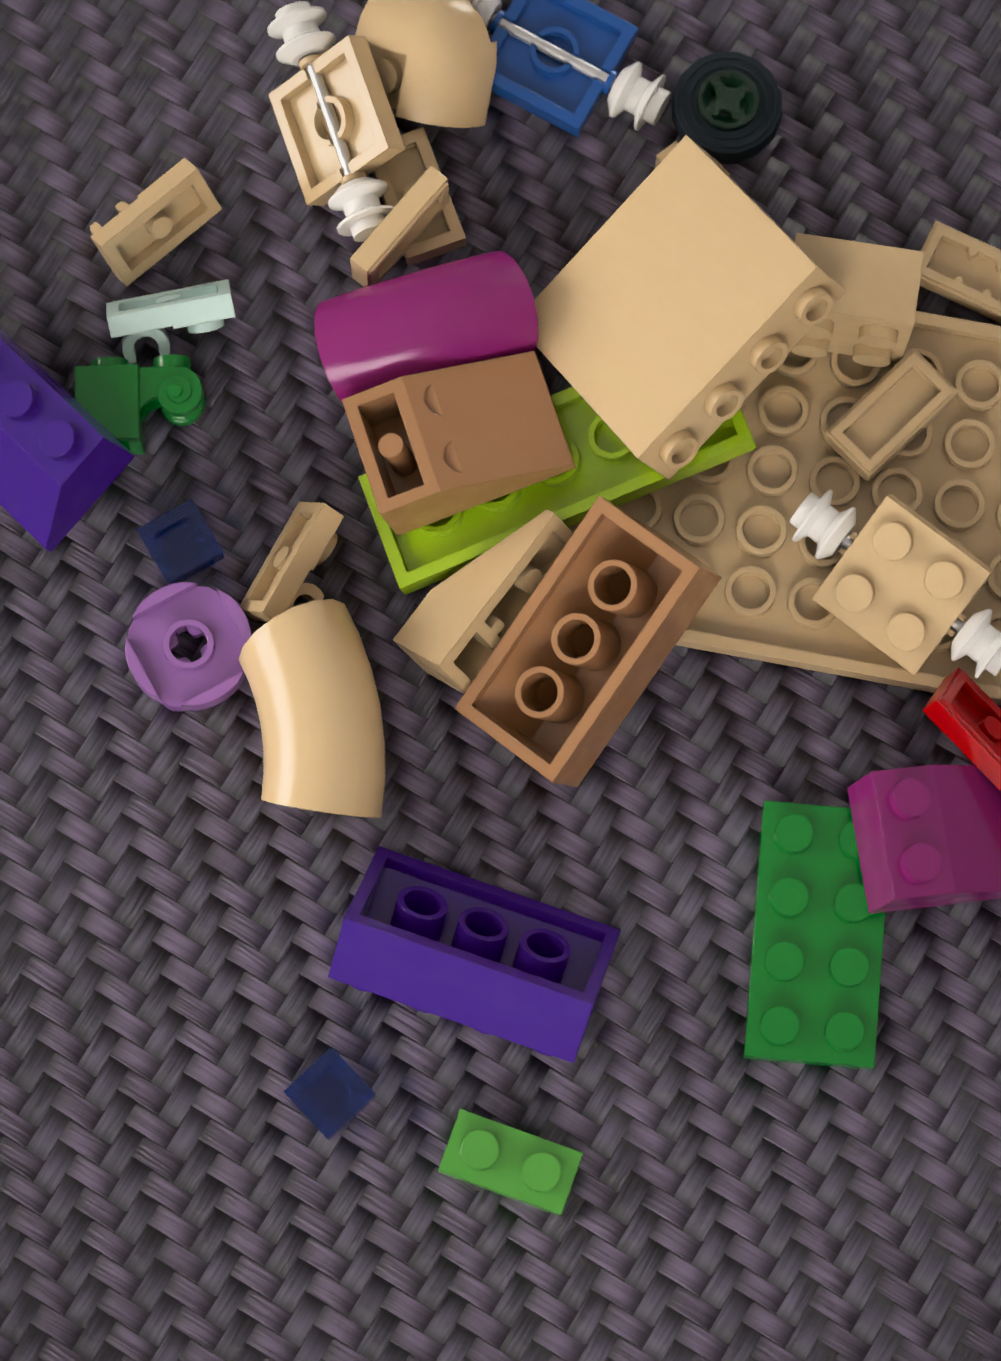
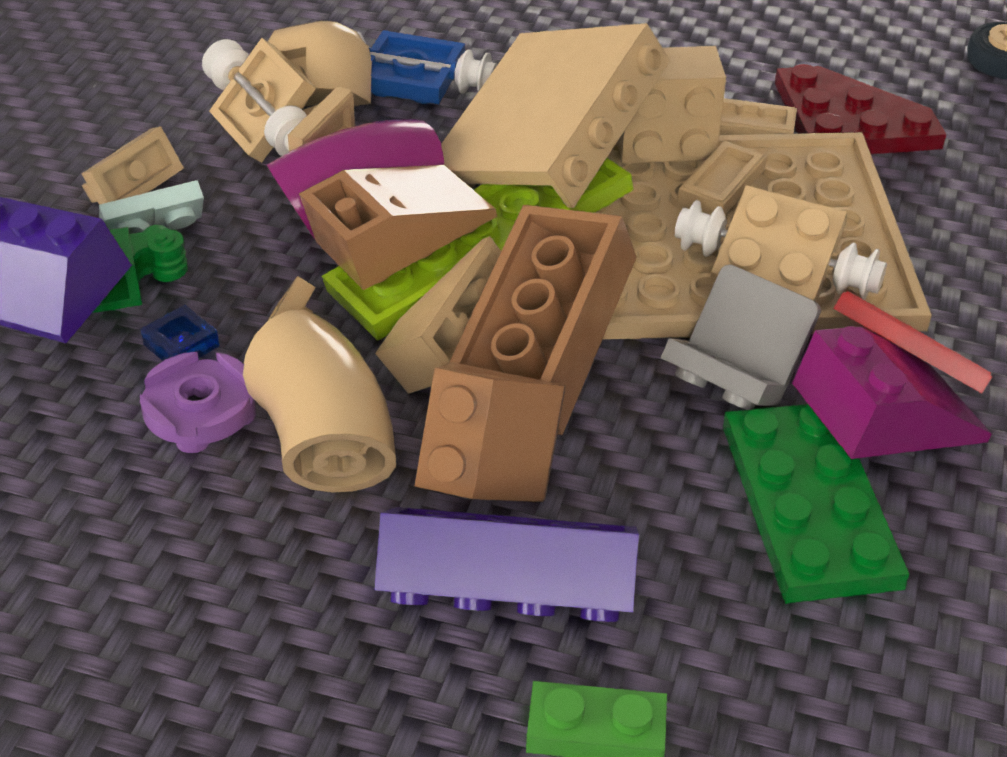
camera: 15 degrees left, 35 degrees down
clear blue plate [283,1047,377,1141] -> none
none -> medium nougat slope [414,362,566,502]
none -> light grey bracket [661,265,821,410]

